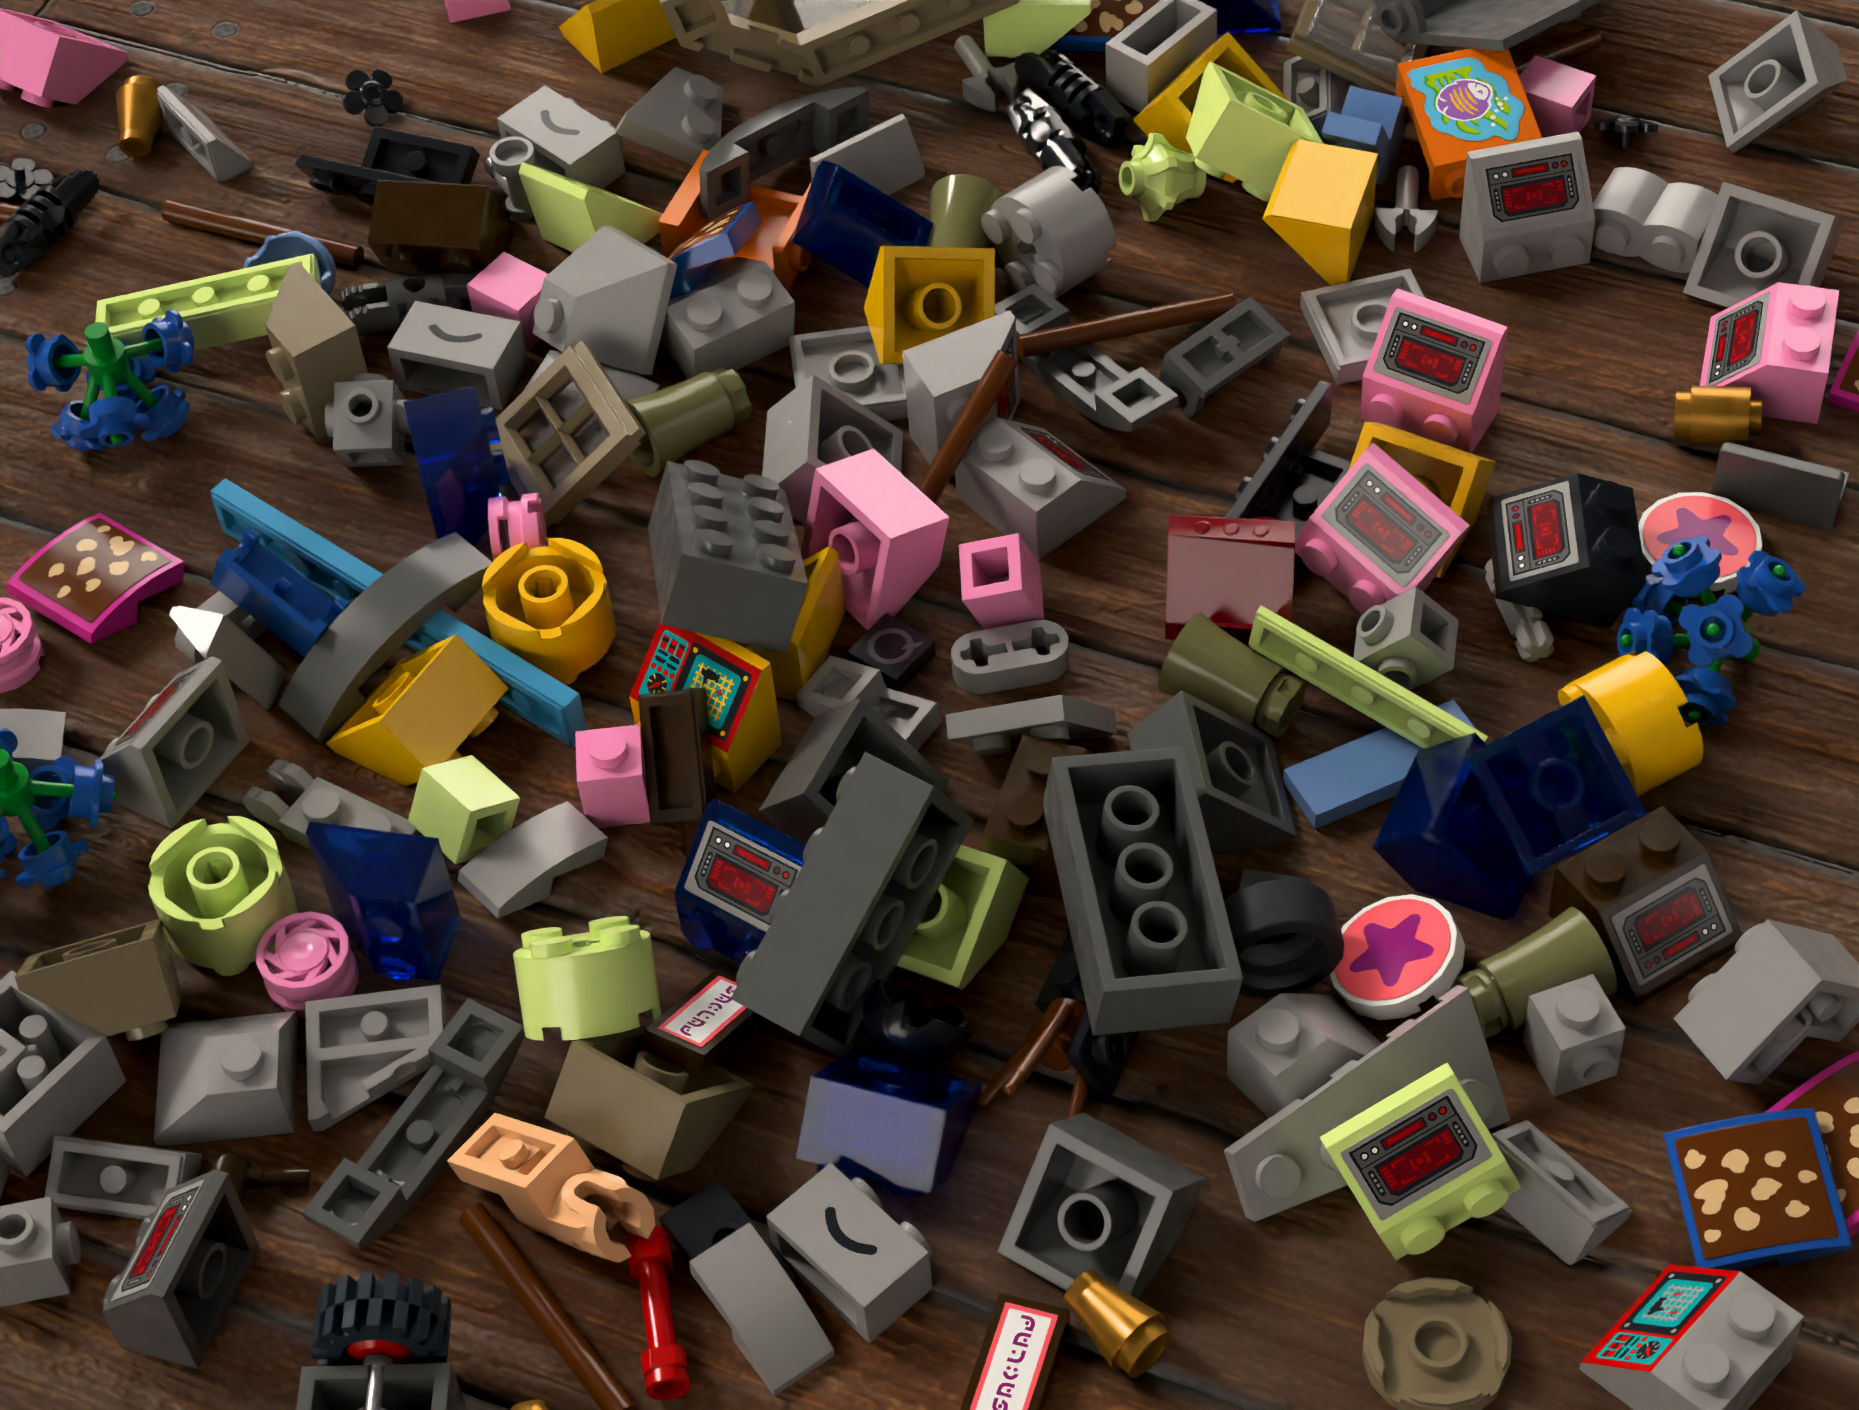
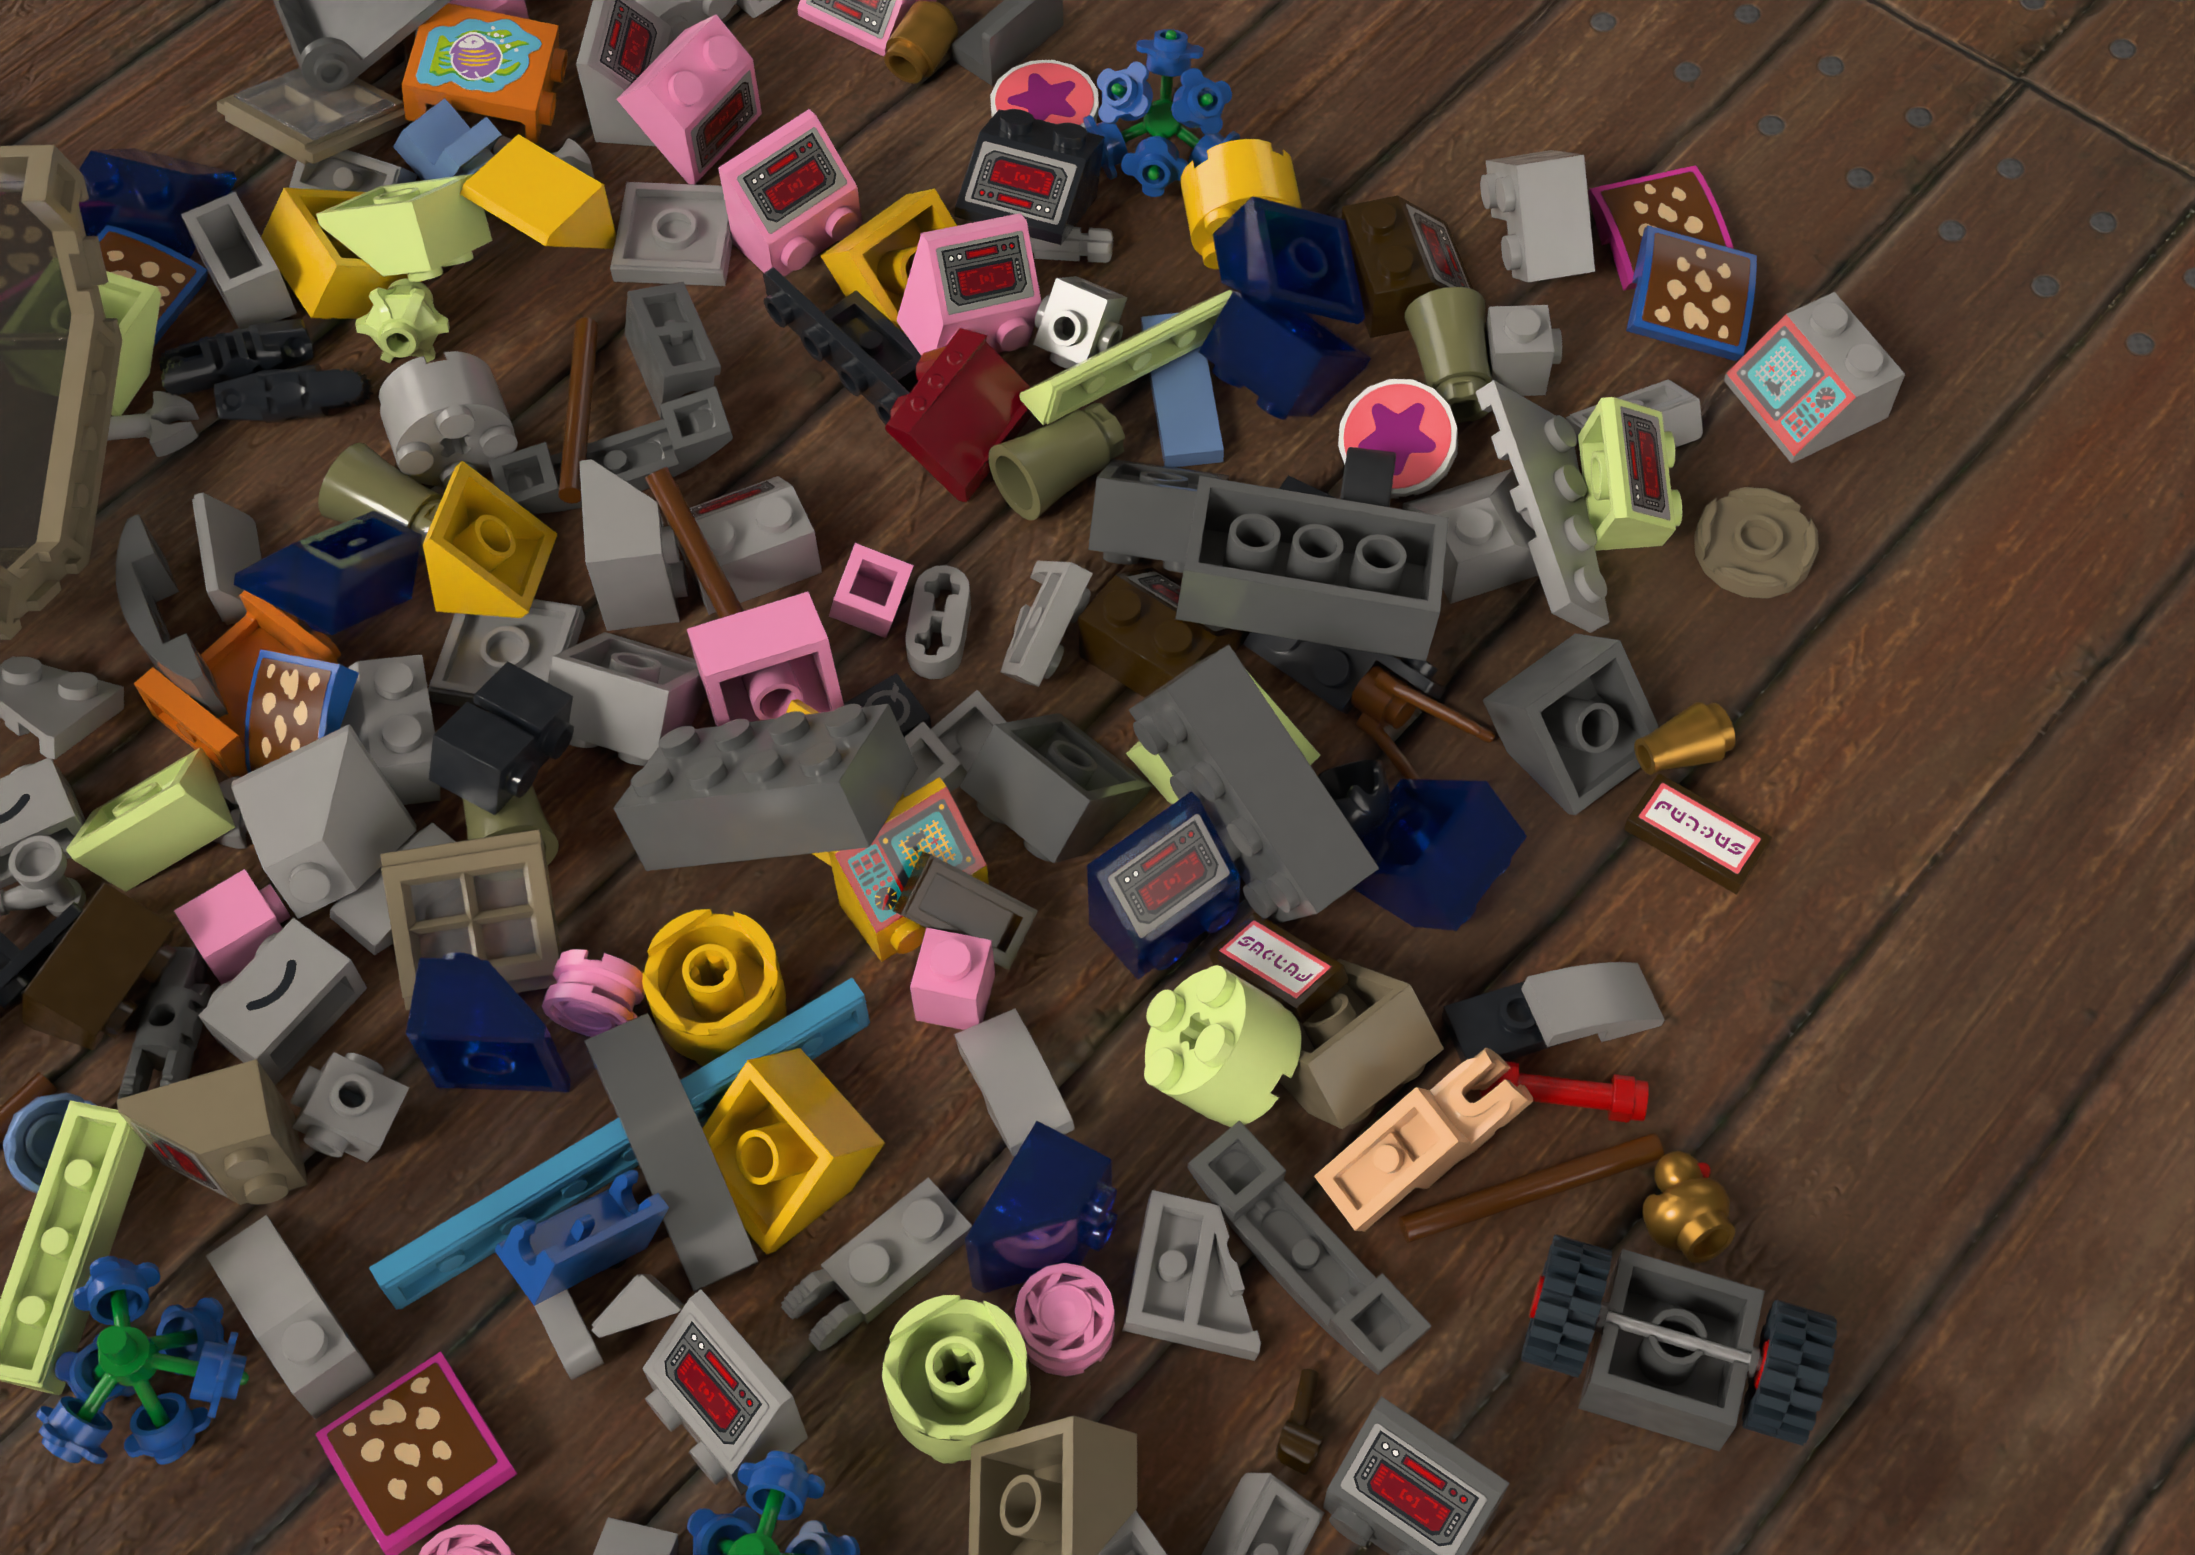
camera: 75 degrees left, 10 degrees up
light grey slope [154,1011,299,1147] -> none
yellowish green brick [408,755,520,864] -> none
light grey brick [766,1163,933,1343] -> none
none -> light grey slope [206,1215,376,1419]
none -> black piece [429,661,574,815]
none -> bright pink slope [616,14,762,185]

